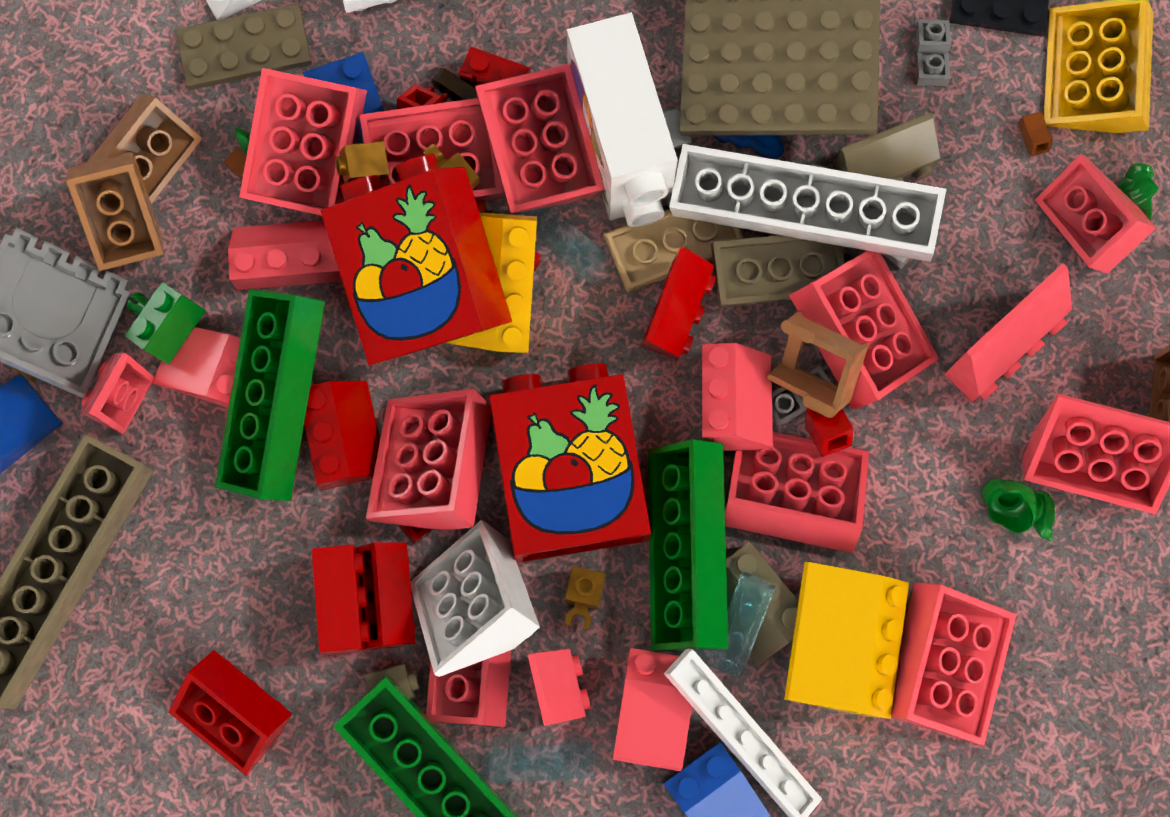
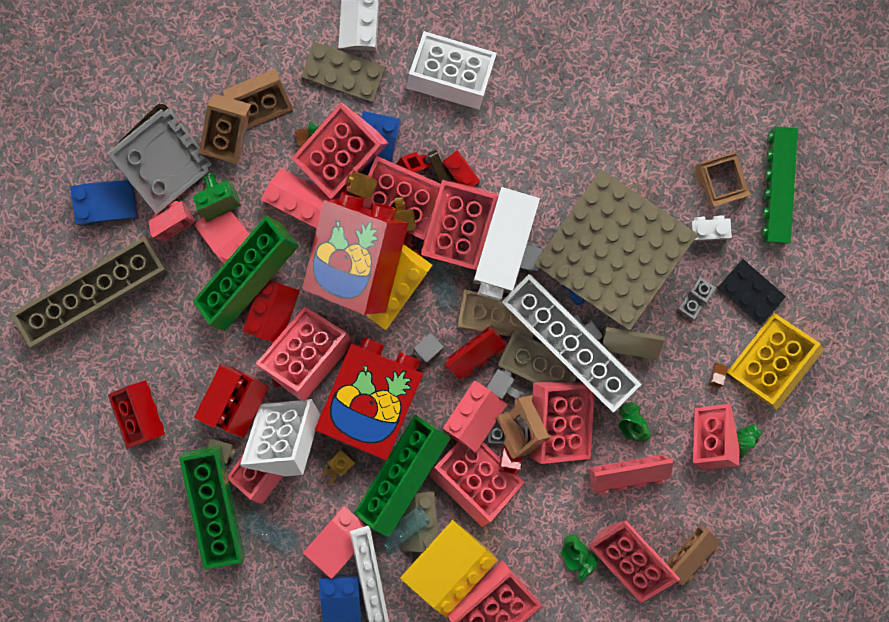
camera: 30 degrees right, 10 degrees up
coral slope [528,649,591,727] -> none
none -> light grey brick [414,333,443,362]
none -> light grey brick [486,368,521,399]
none -> green hair [618,402,651,442]

